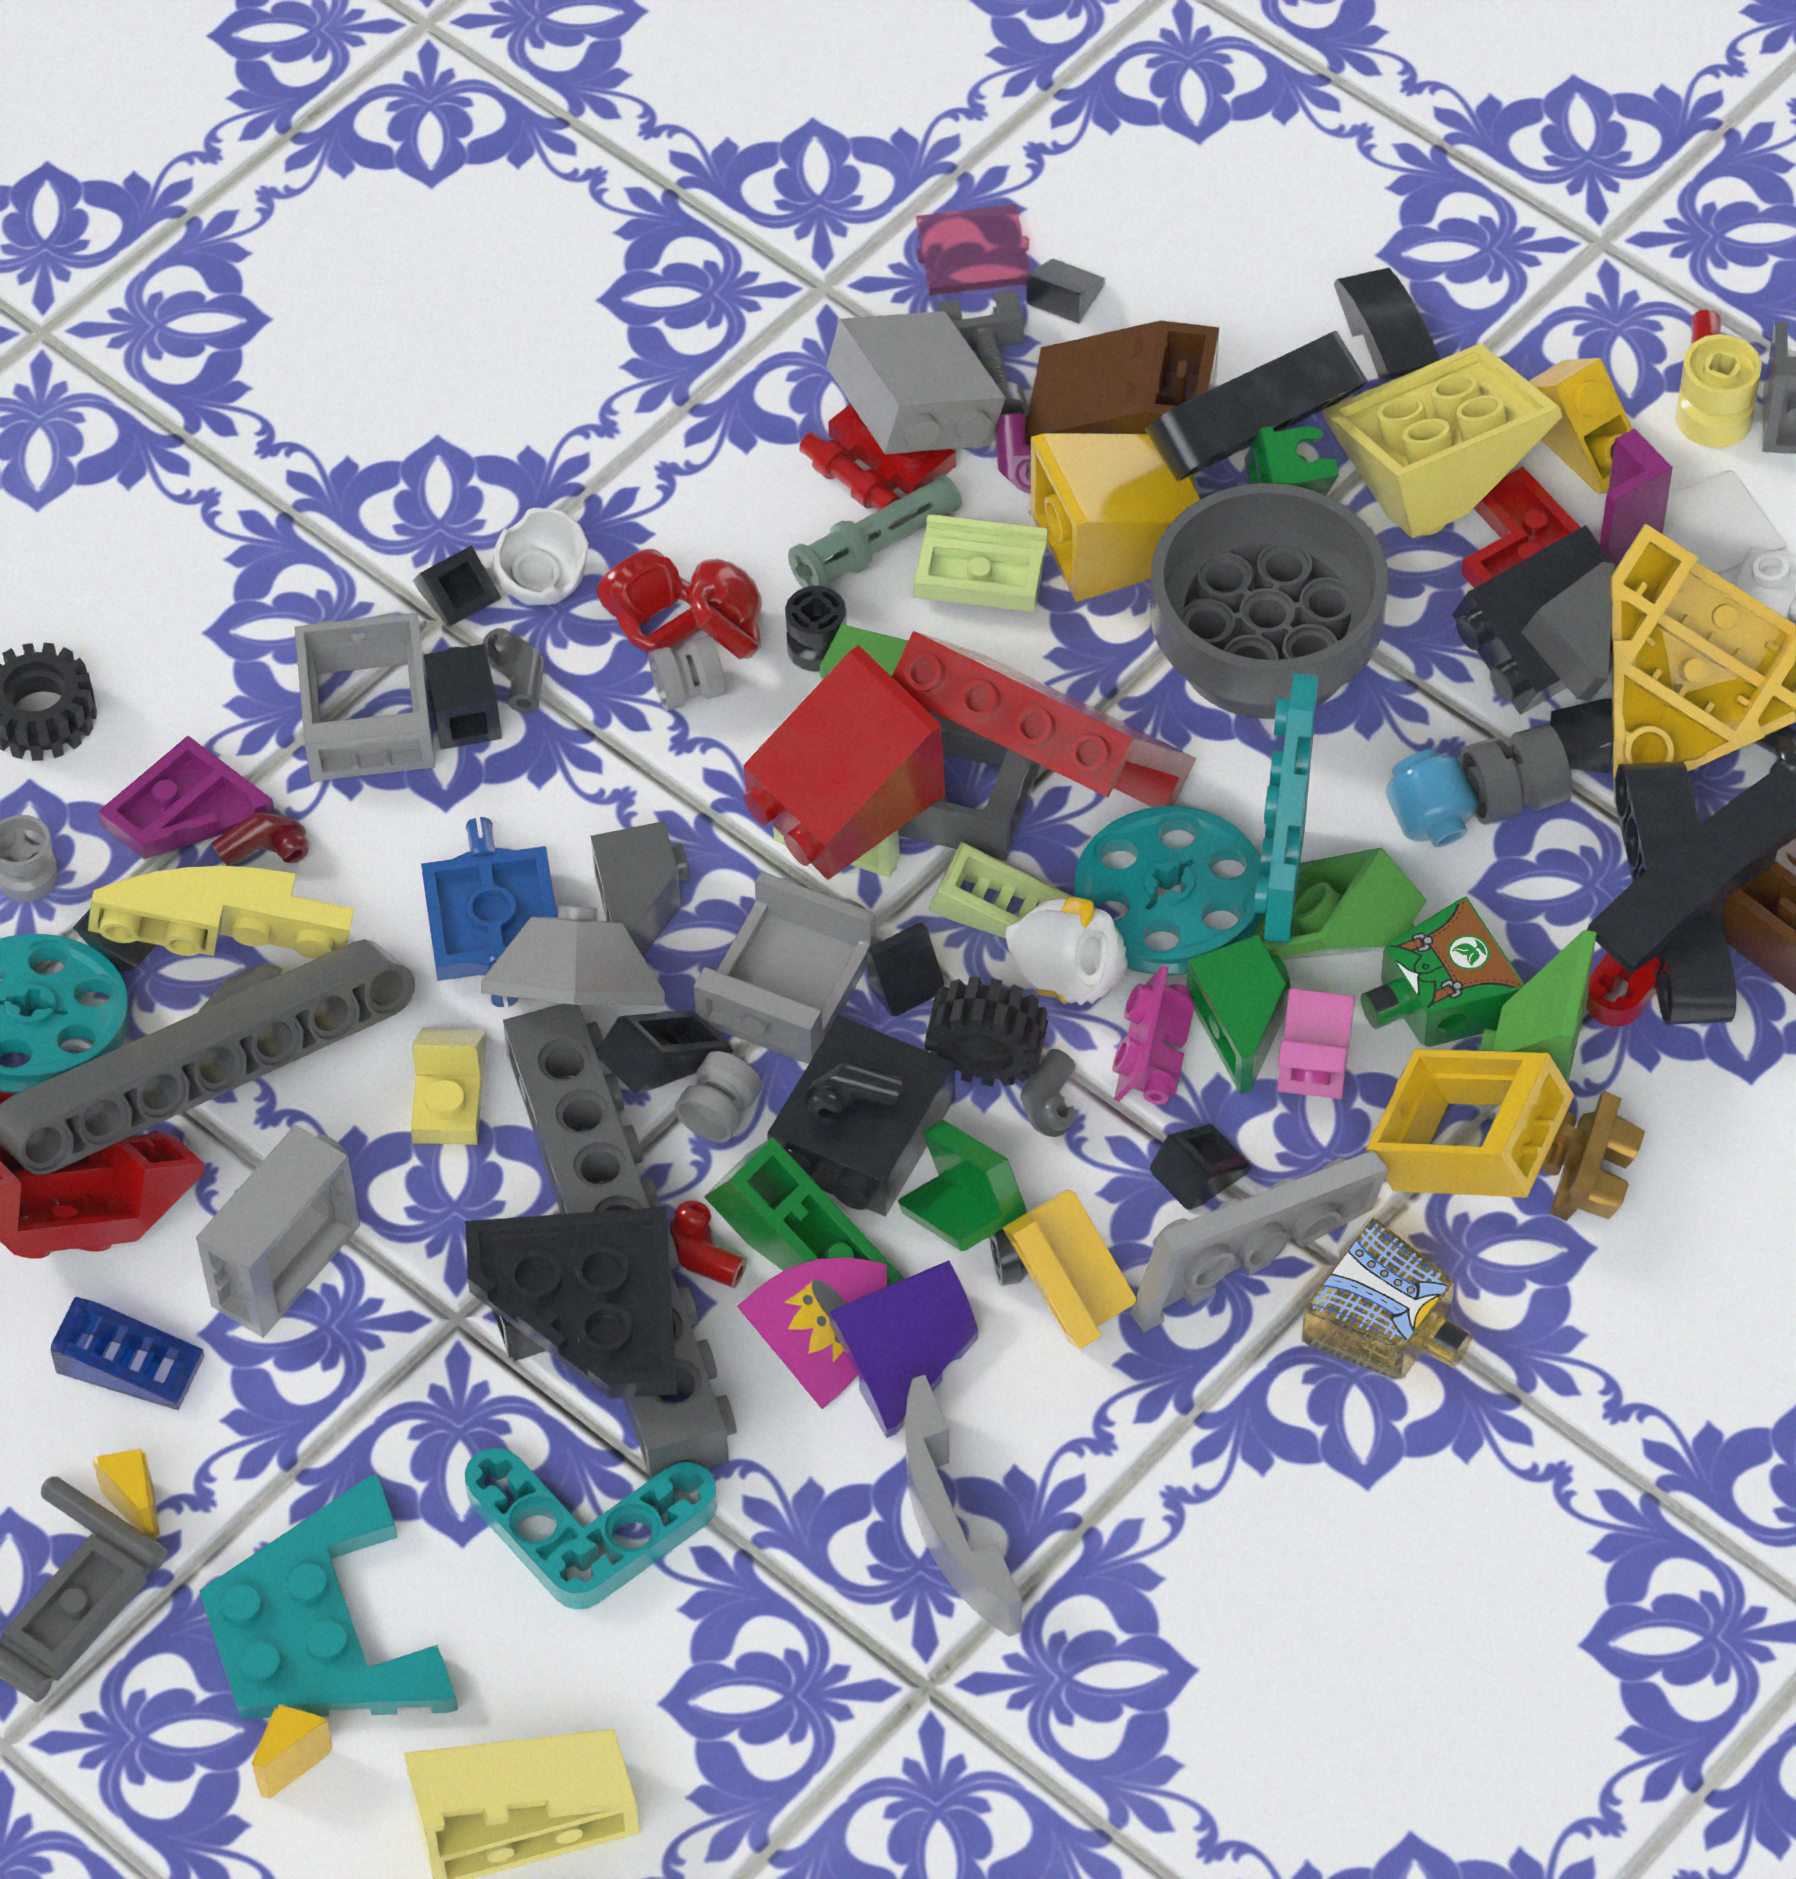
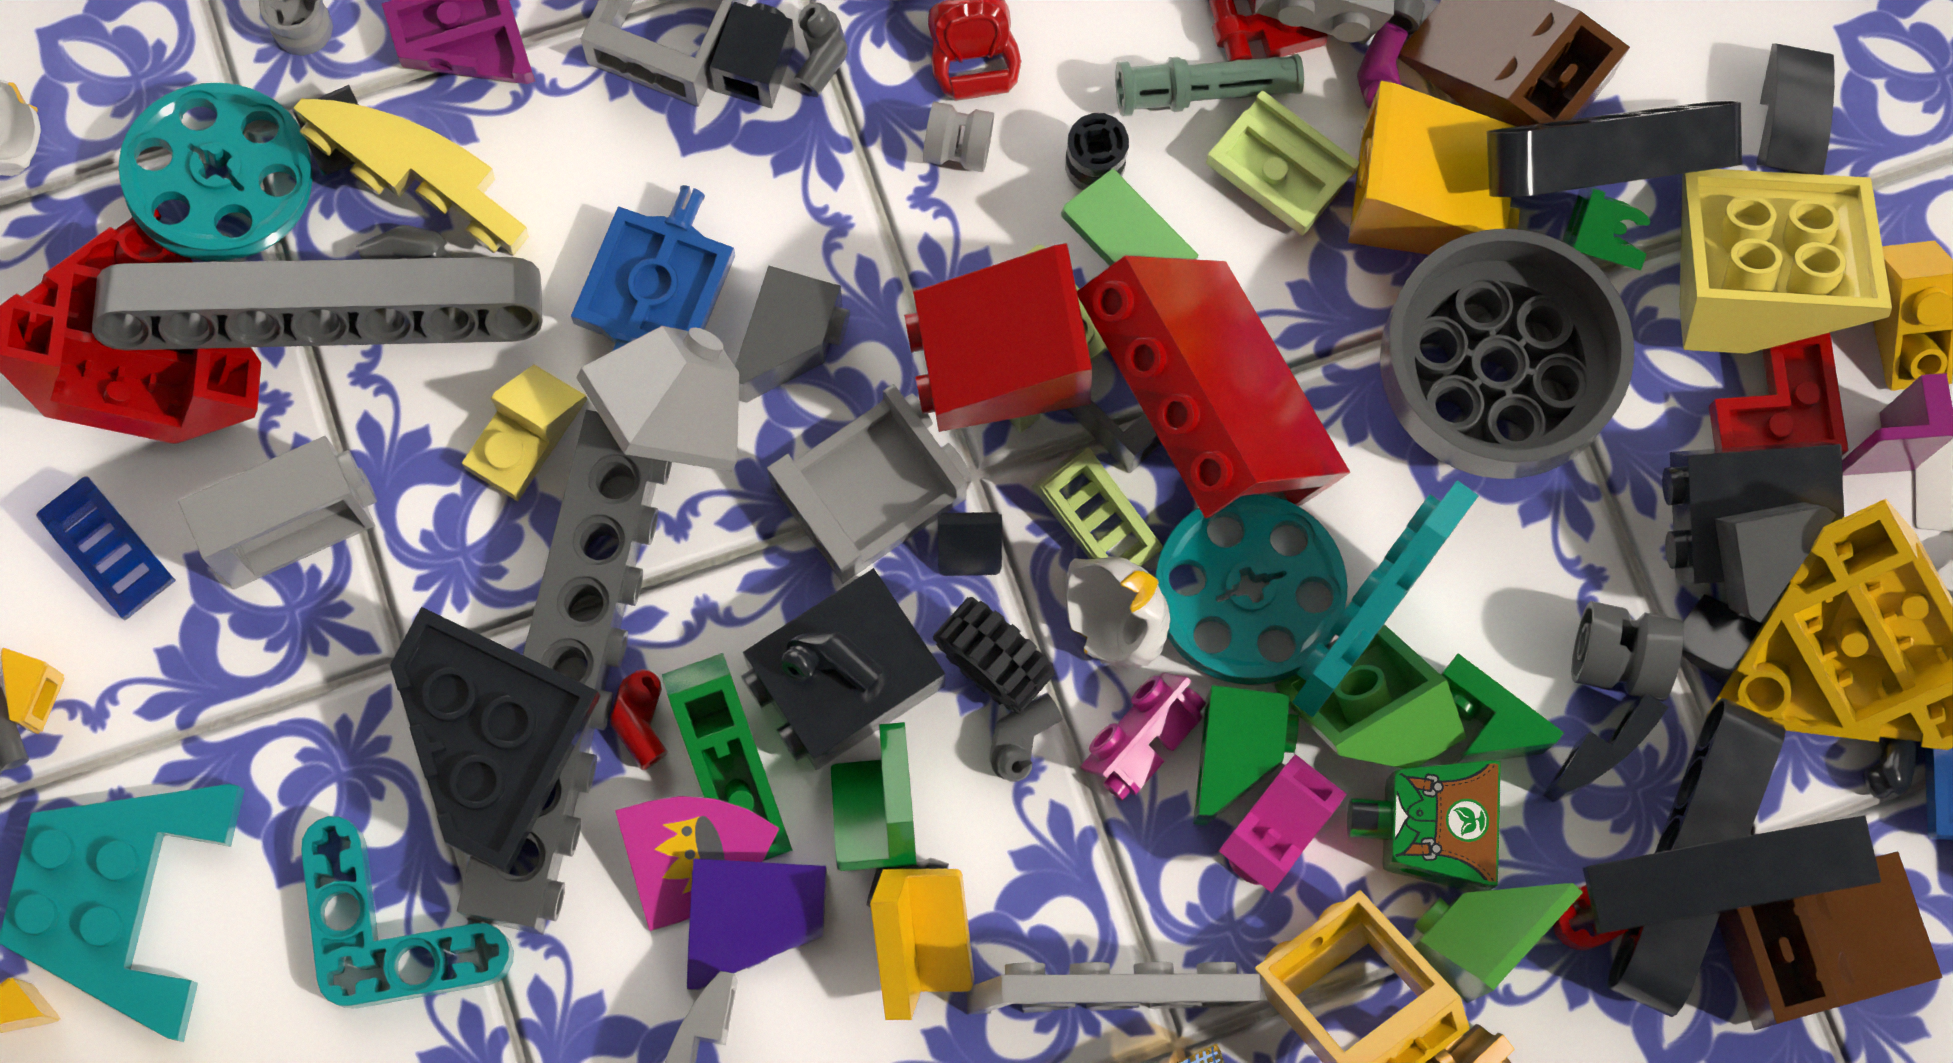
camera: 25 degrees right, 20 degrees up
dark red arm [211,812,310,866] -> none
black slope [597,1010,734,1092] -> none
light grey wheel [675,1051,762,1143] -> none
red piece [685,558,762,659] -> none
black slope [1150,1124,1252,1210] -> none
dark azure head [1386,749,1478,847] -> none
none -> green slope [1441,653,1564,764]
none -> black slope [1543,693,1668,802]

